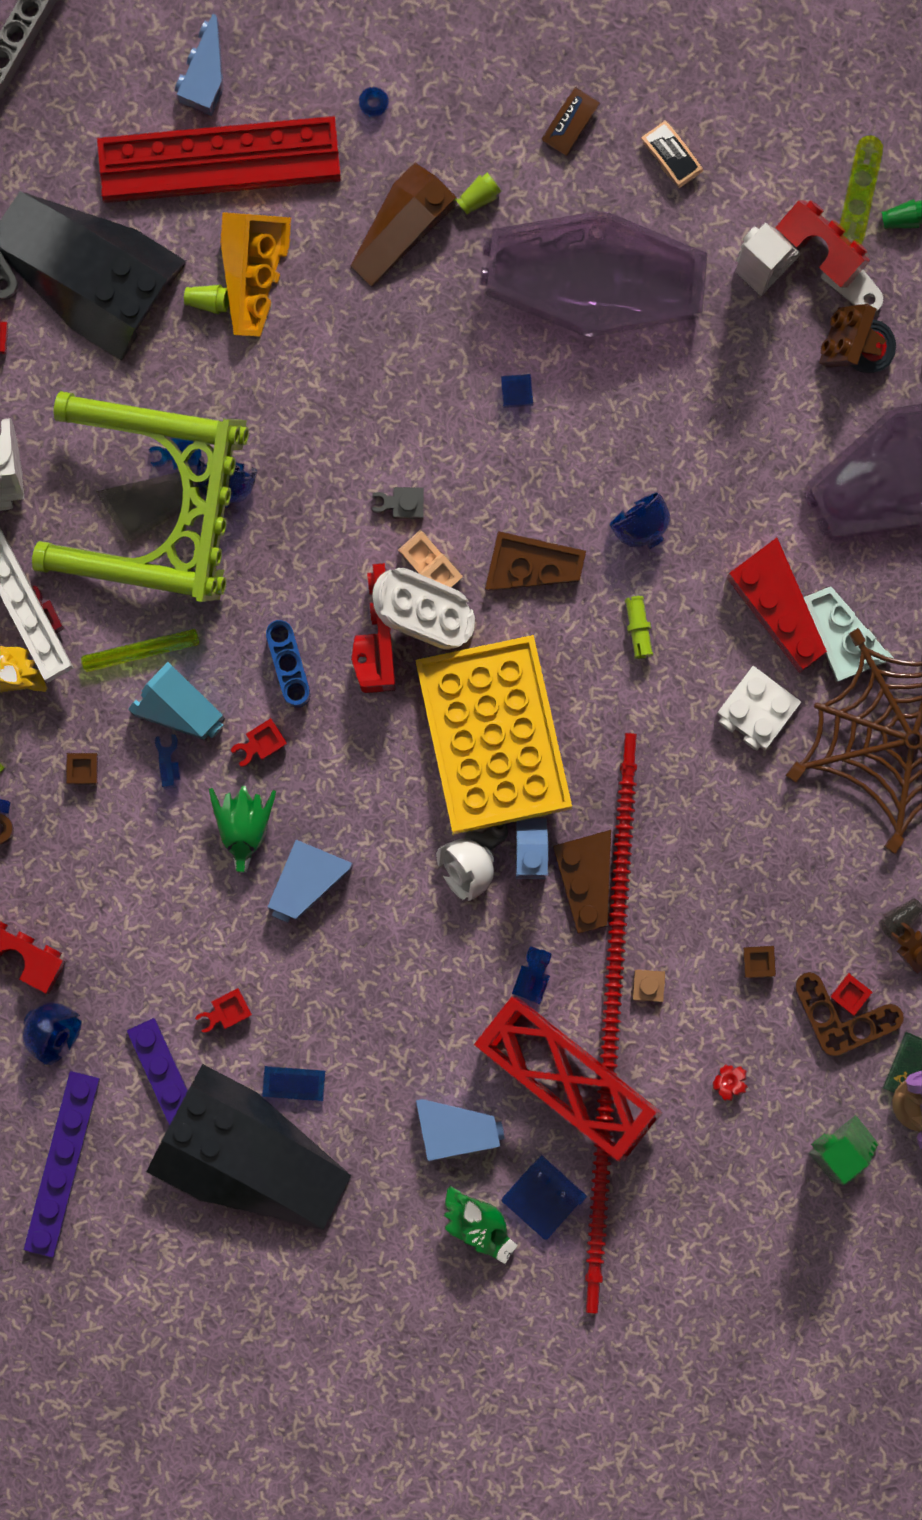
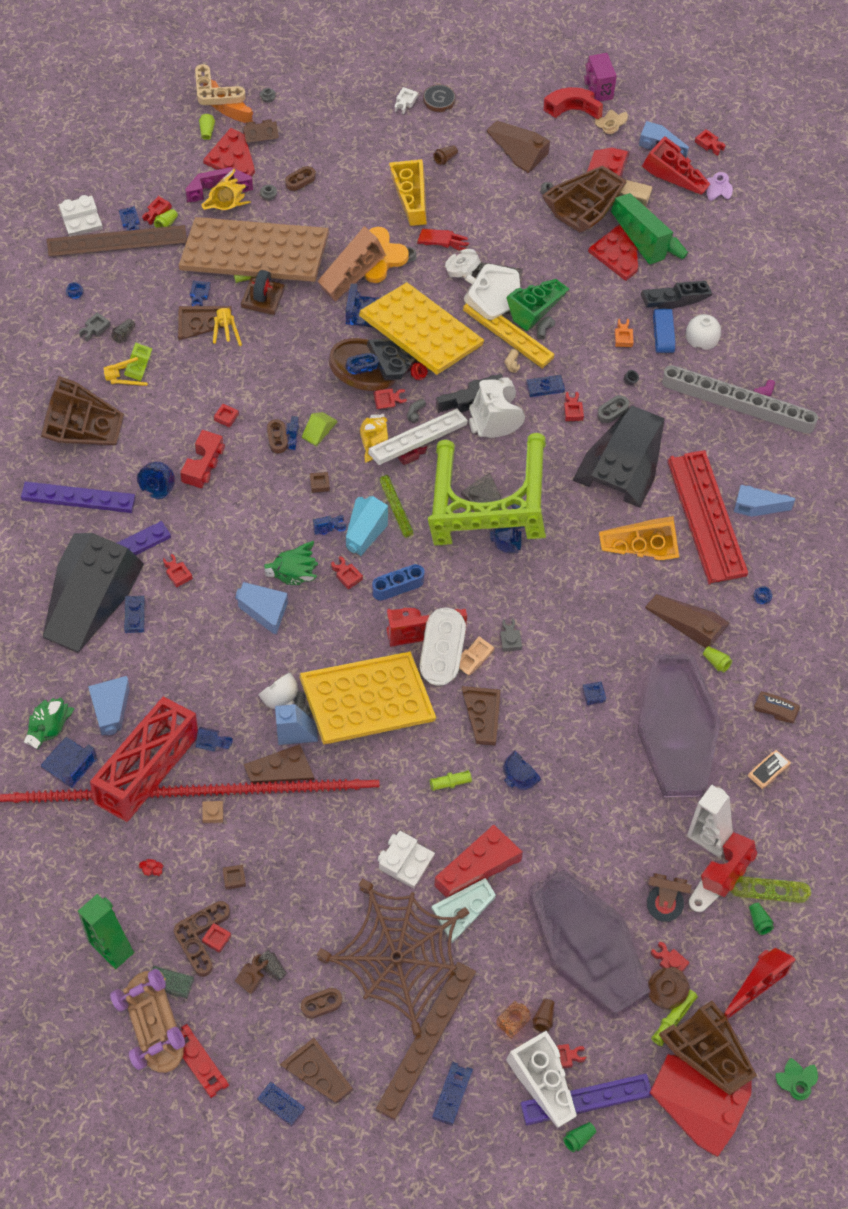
camera: 80 degrees right, 25 degrees down
lime cone [184,284,229,314] -> none

